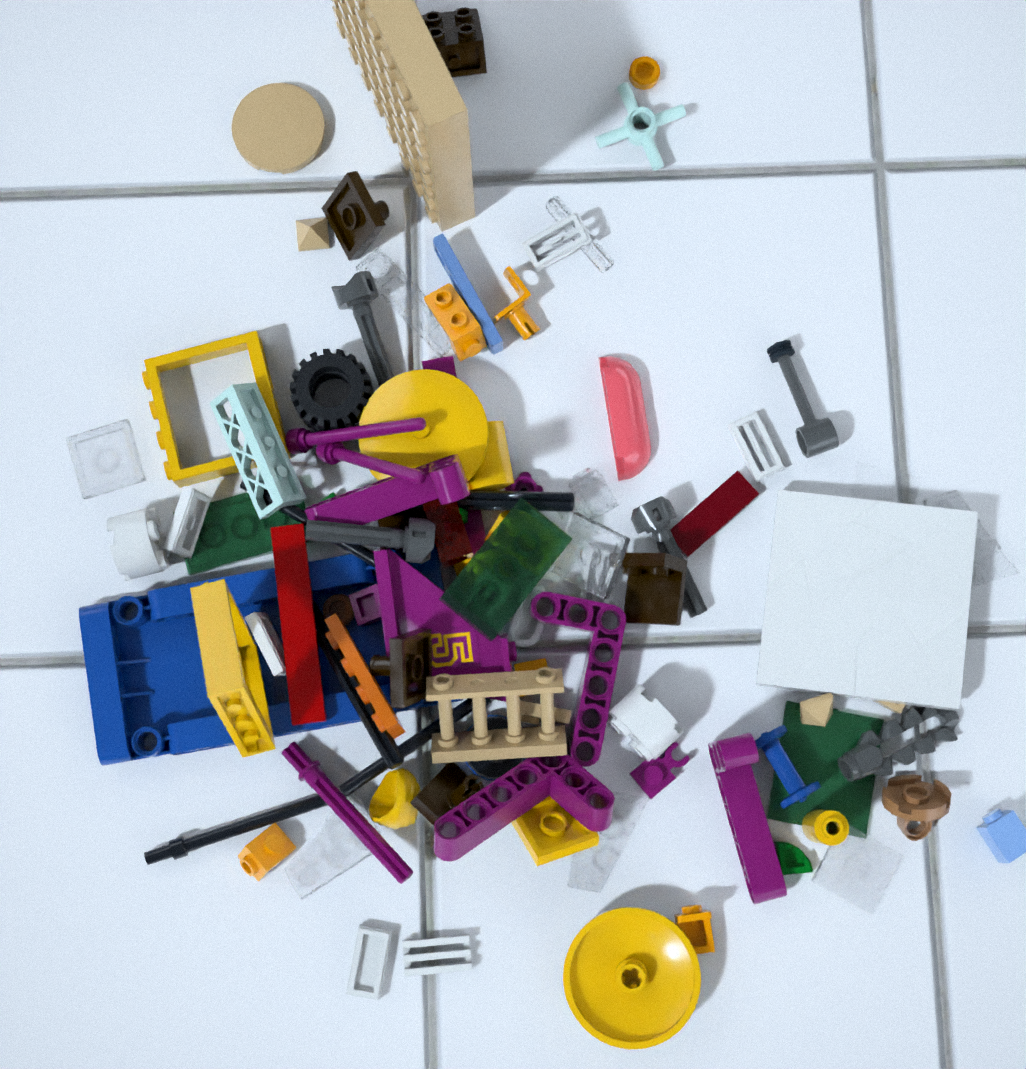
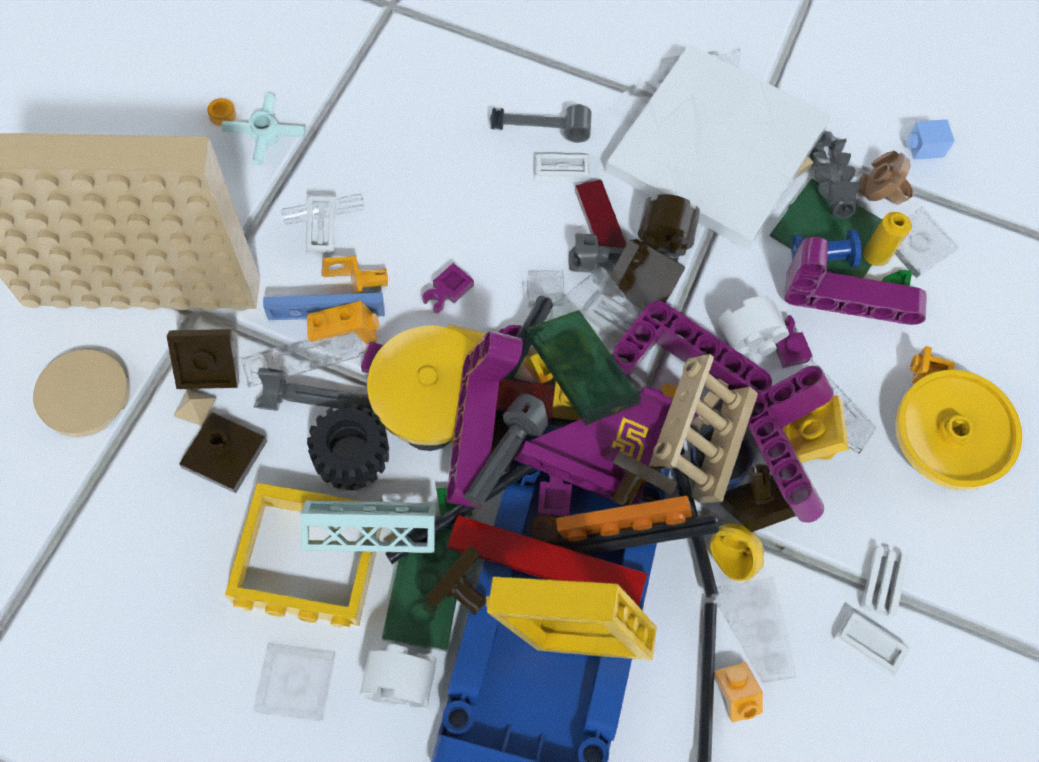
camera: 70 degrees left, 15 degrees down
white tile [163,486,211,559] -> none
magenta axle [281,741,413,884] -> none
magenta piece [285,417,426,455] -> none
magenta piece [316,442,426,484] -> none
coral brick [598,356,651,481] -> none
tan slope [800,693,833,727] -> none
none -> dark brown tile [179,412,267,494]
none -> magenta plate [422,263,474,314]
none -> dark brown tile [423,545,486,617]
none -> dark brown brick [638,194,700,256]

